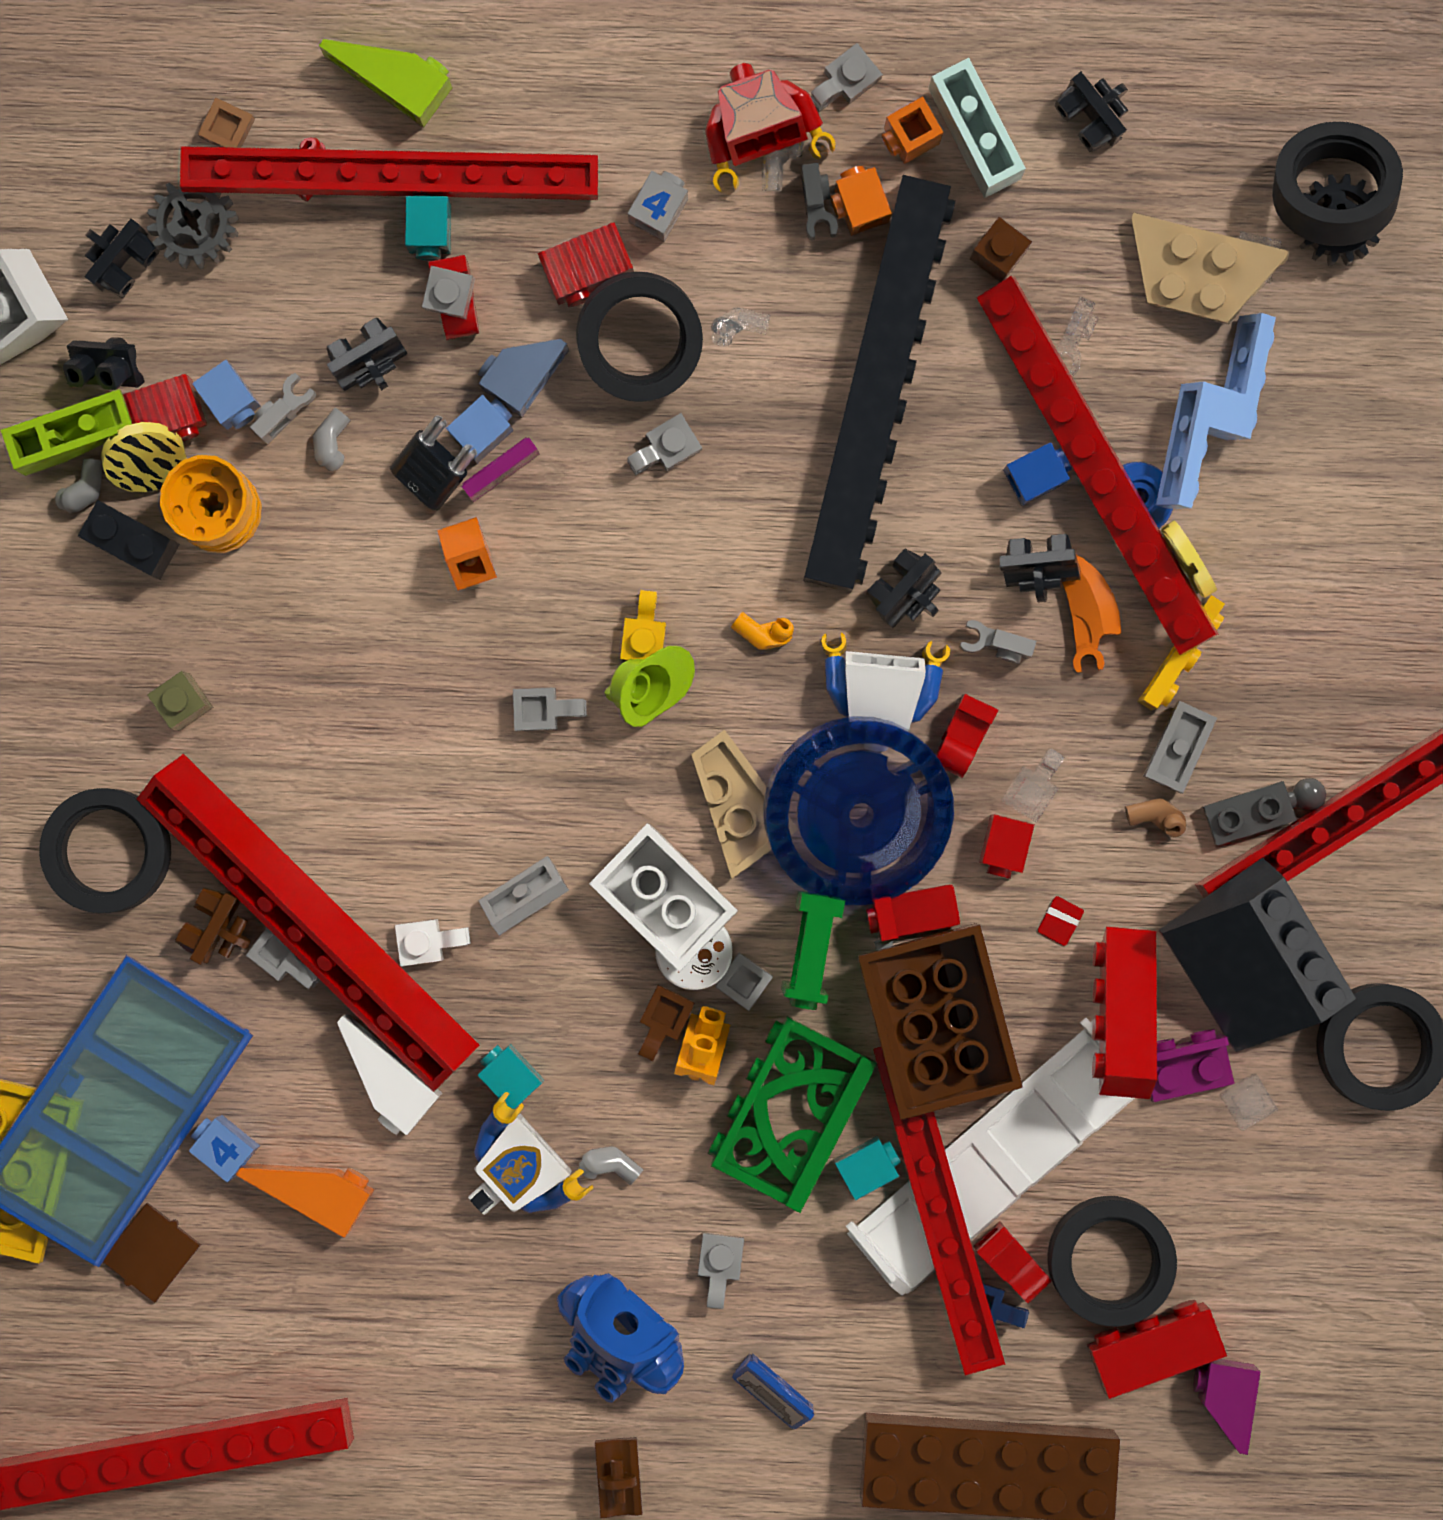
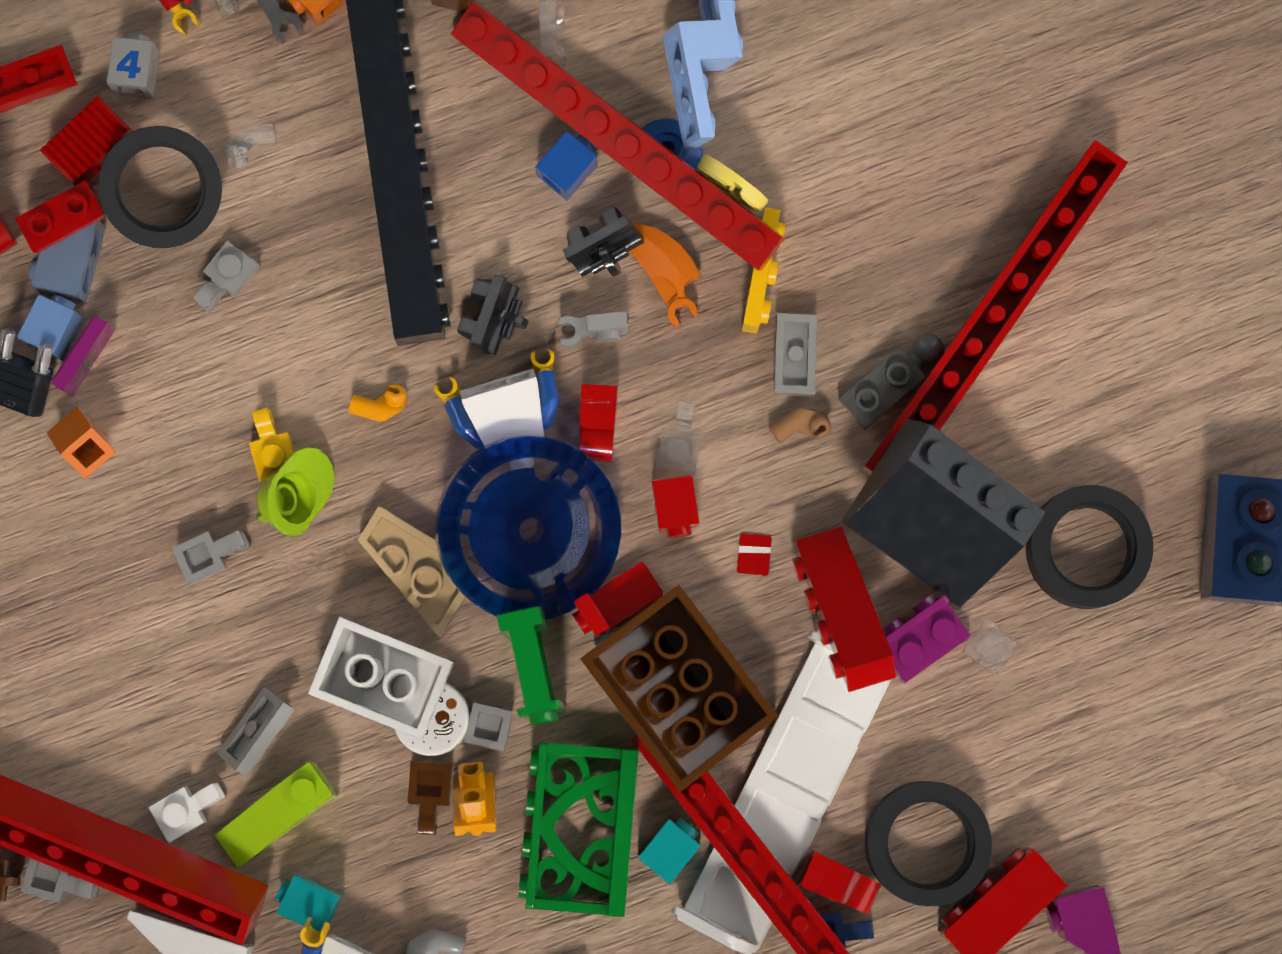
camera: 25 degrees left, 5 degrees down
none -> red bracket [14,180,105,253]
none -> lime slope [214,762,339,868]

